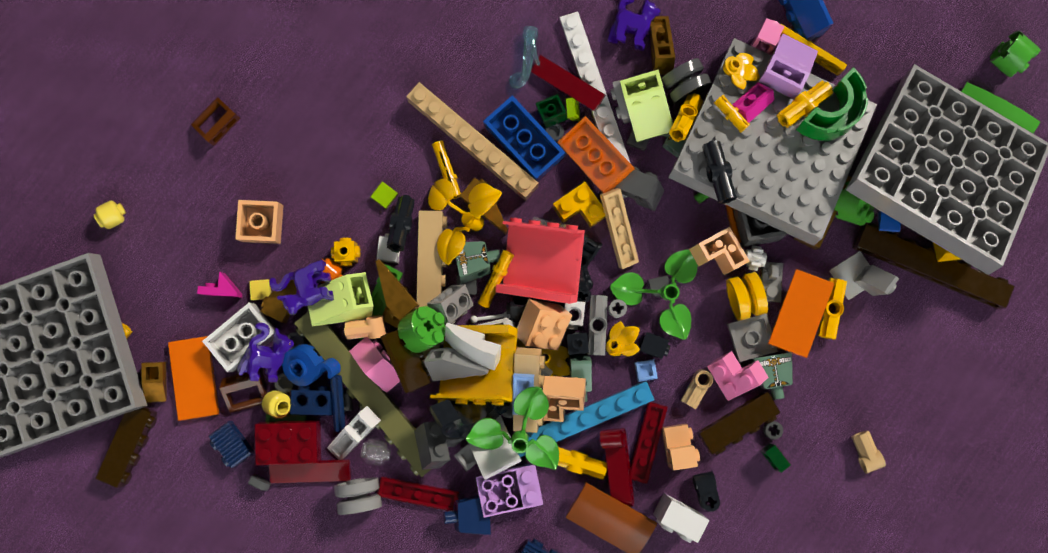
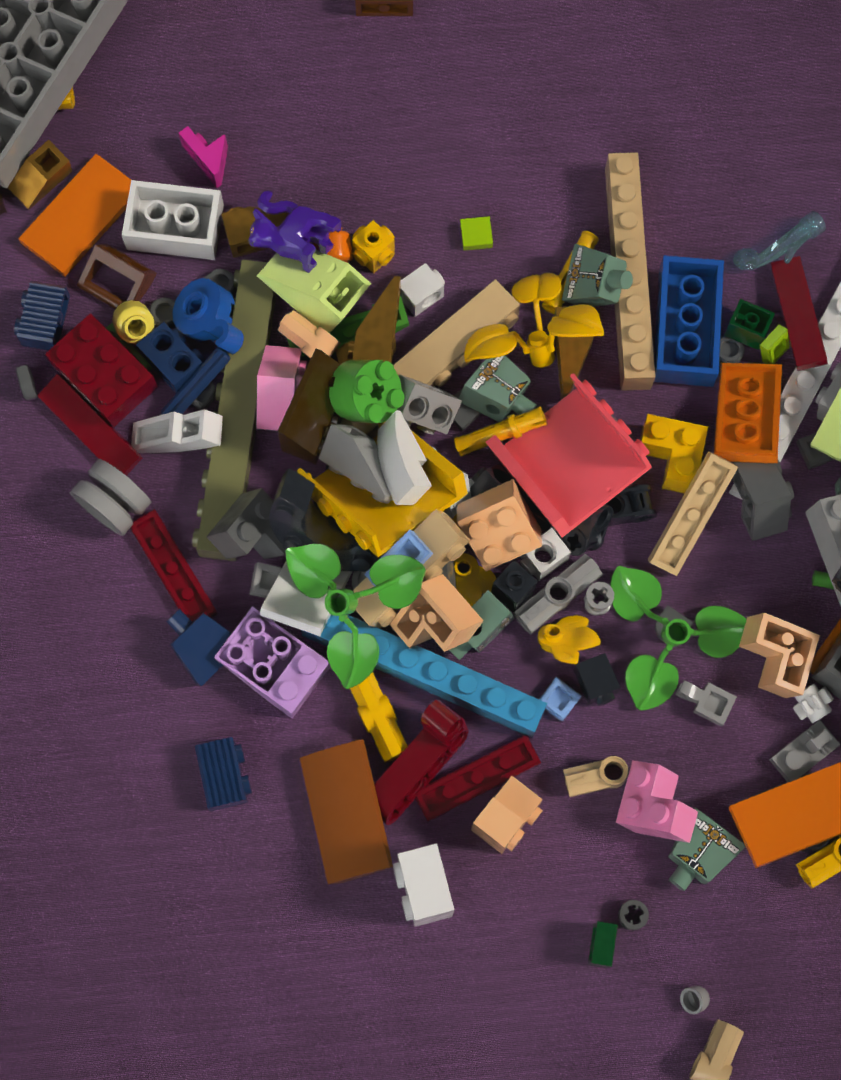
camera: 45 degrees right, 10 degrees down
light nougat brick [236,200,283,244] -> none
dark purple animal [237,323,294,382] -> none
light yellow tile [249,279,271,301] -> none
clear head [360,438,391,466] -> none
black piece [387,195,415,253] -> none
black piece [692,471,720,512] -> none
dark brown brick [697,391,781,455] -> none
yellow wheel [726,272,768,321] -> none
light grey plate [727,313,778,362] -> none
none -> sand green torso [562,244,633,307]
none -> light grey plate [675,680,737,726]
none -> light grey hinge [680,986,710,1014]

